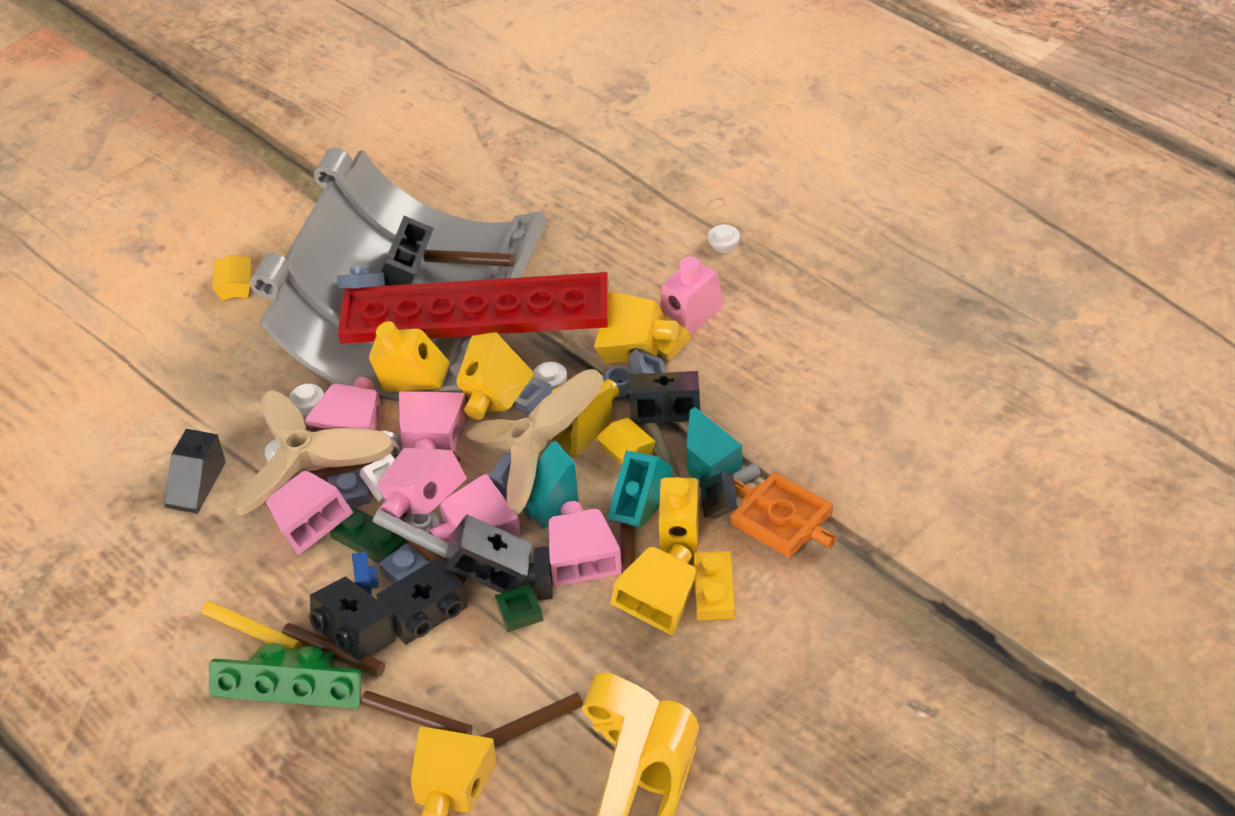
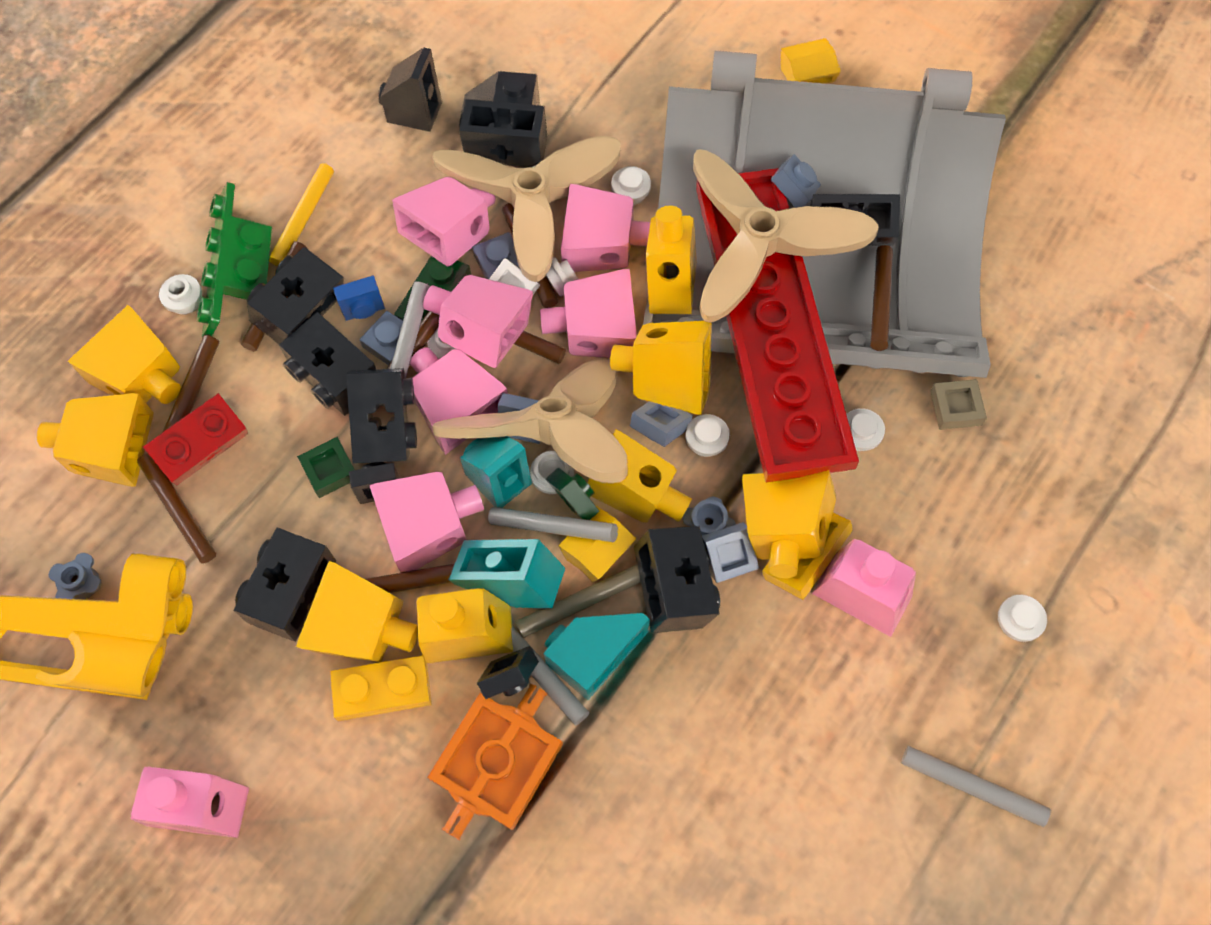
camera: 80 degrees right, 20 degrees up
none -> sand blue plate [49,553,101,600]
none -> yellow torso [68,305,181,404]
none -> bright pink torso [131,767,249,838]
none -> red brick [143,393,248,486]
none -> white plate [159,274,202,315]
none -> black brick [233,527,336,642]
none -> black slope [378,47,442,132]
none -> black brick [459,99,548,167]
none -> light grey bar [488,507,618,542]
none -> dark green plate [546,467,600,520]
none -> tan piece [693,149,879,322]
none -> light grey bar [901,746,1051,827]
none -> dark tan plate [930,379,987,430]

